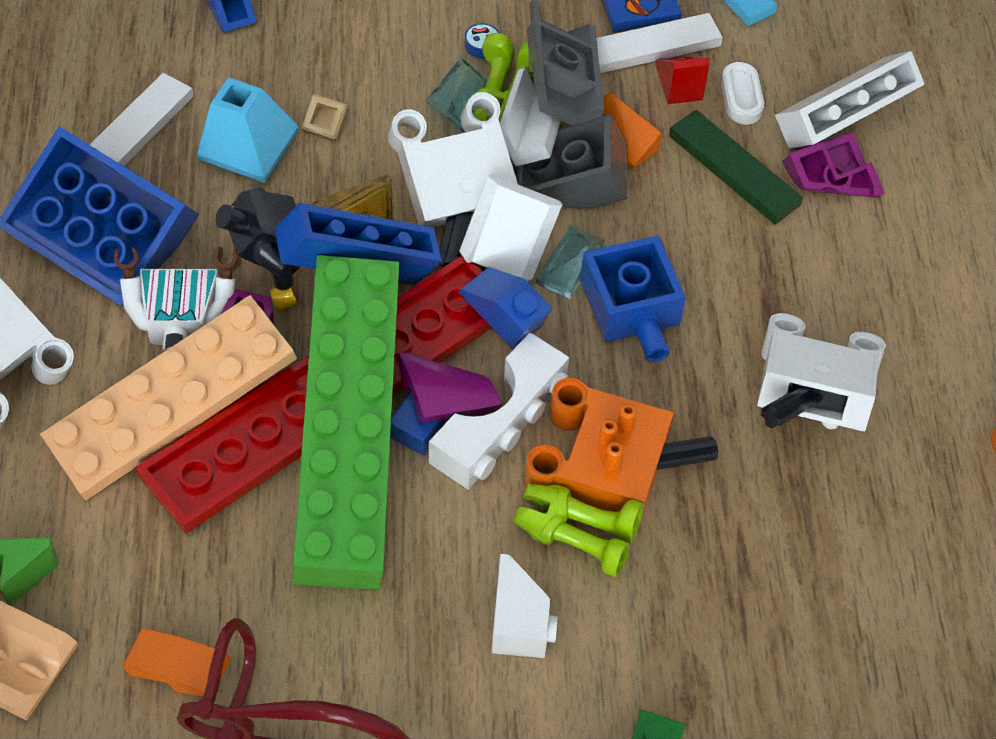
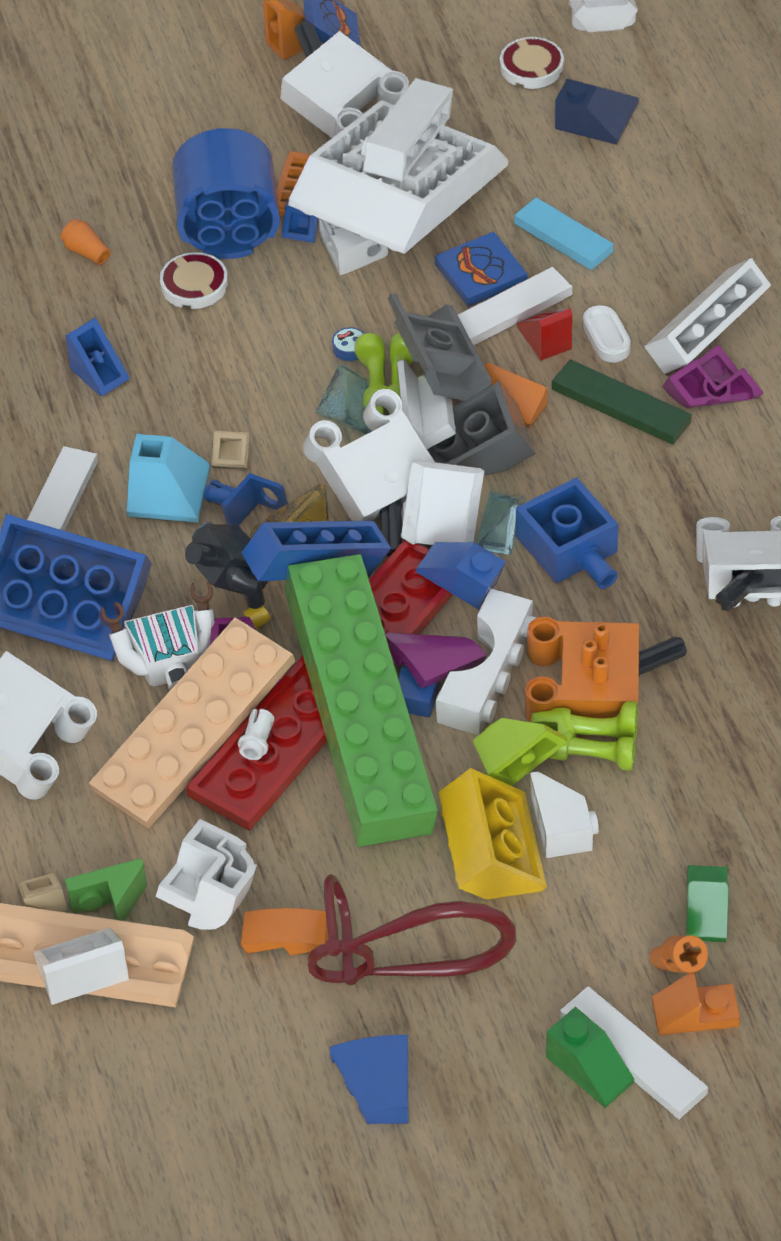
camera: 10 degrees left, 5 degrees down
none -> white brick [156,819,257,930]
none -> blue bracket [204,473,289,525]
none -> white pin [238,709,274,760]
none -> yellow slope [438,768,547,900]
none -> lime slope [473,718,568,786]

